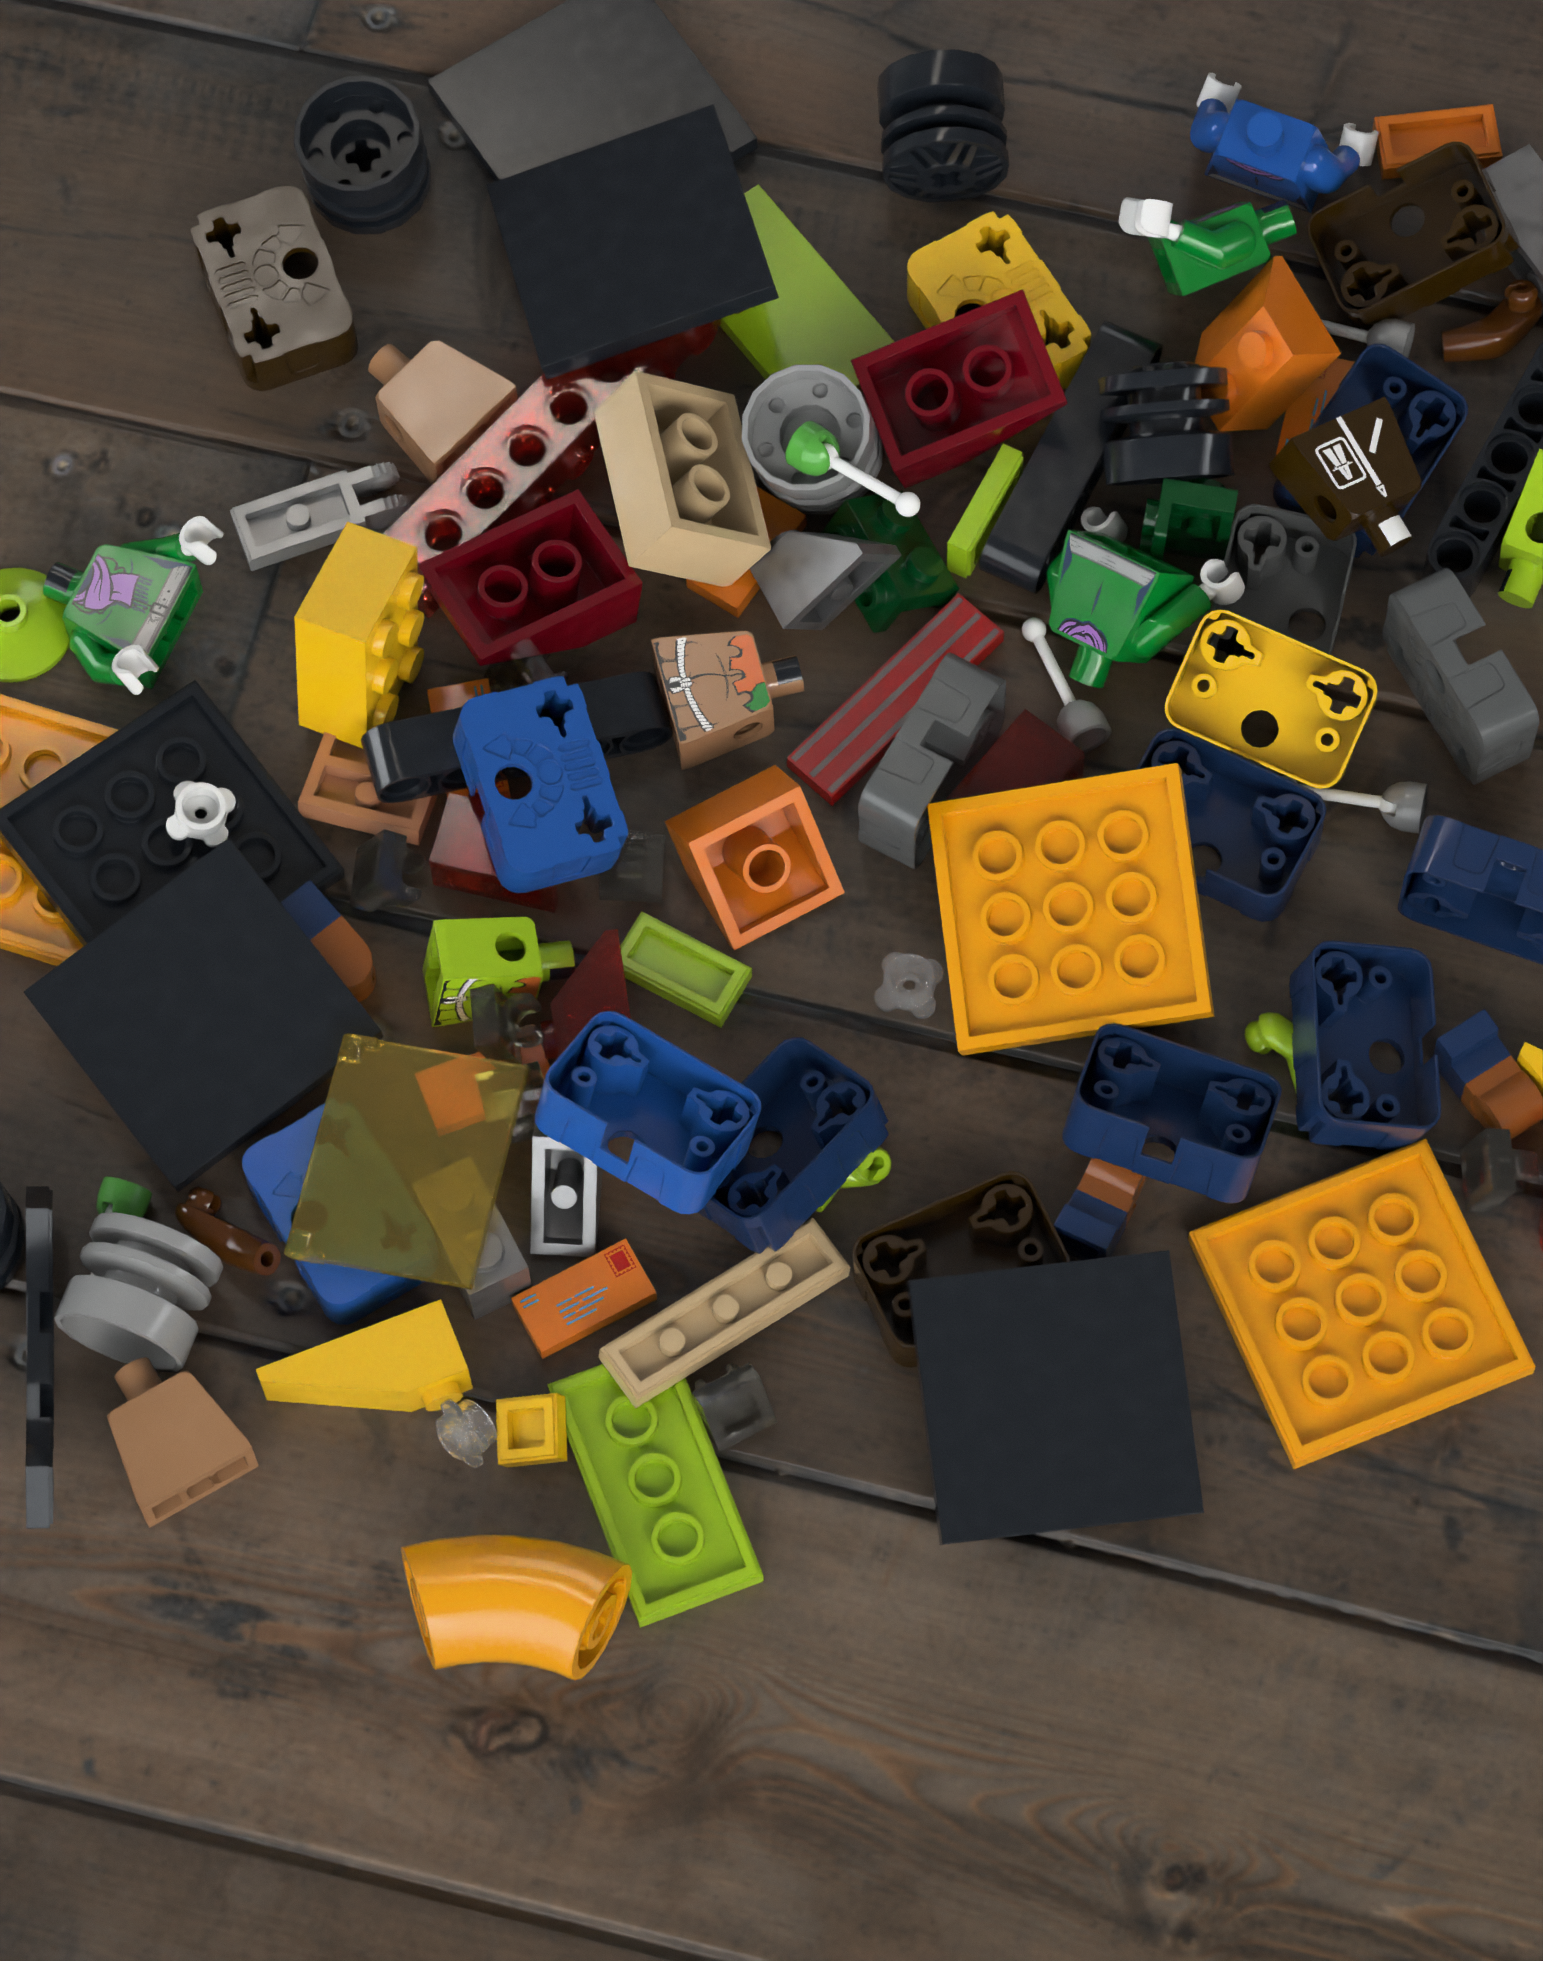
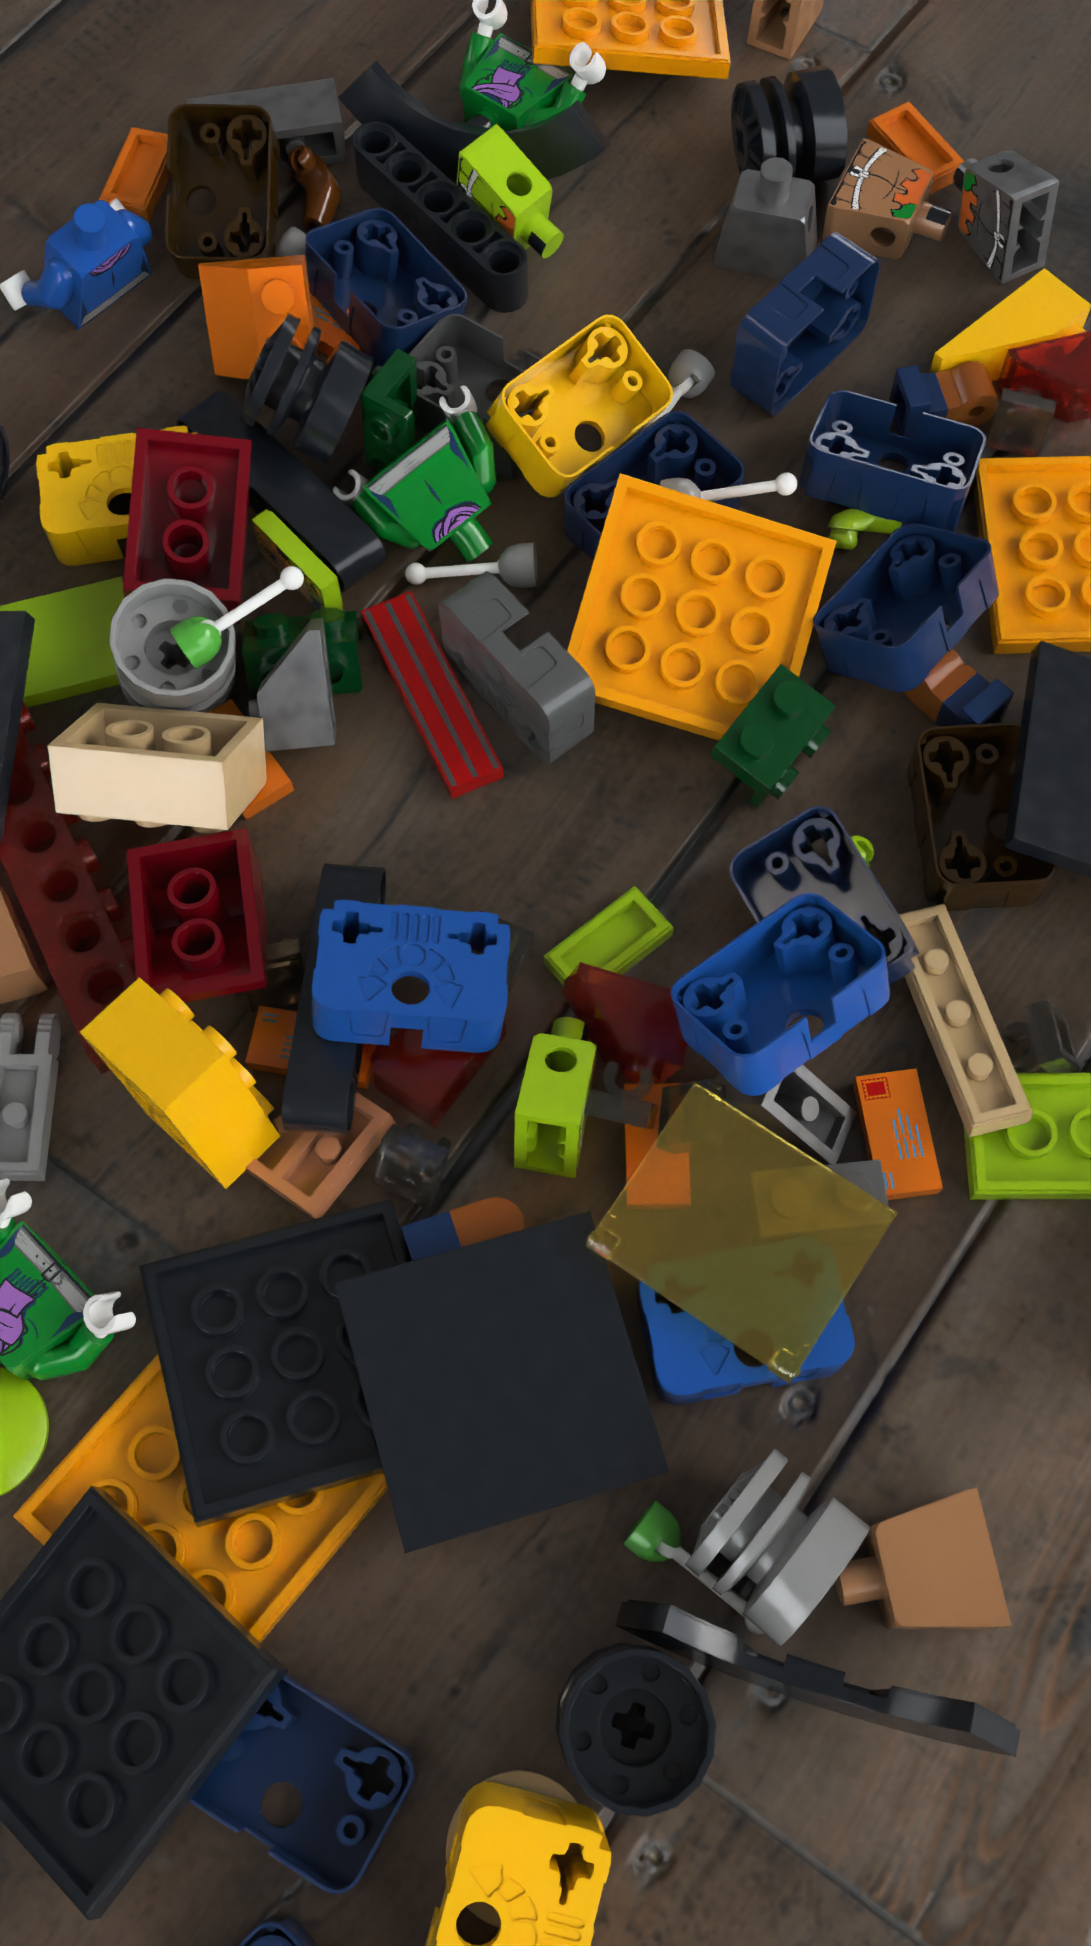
camera: 70 degrees left, 0 degrees up
white plate [166,781,236,847] -> none
reddish brown arm [175,1186,281,1276] -> none
yellow slope [256,1299,473,1412] -> none
clear plate [435,1399,497,1468] -> none
yellow tile [496,1393,567,1468] -> none
medium nougat torso [651,631,804,770] -> none
orange slope [664,765,845,950] -> none
clear plate [874,952,944,1019] -> none
clear red slope [946,709,1085,801] -> none
green torso [1119,197,1297,296] -> none
dark brown torso [1269,396,1421,557] -> none
dark grey axle [1382,568,1539,785] -> none
none -> white hinge [660,472,797,501]
none -> dark green bracket [709,664,836,808]

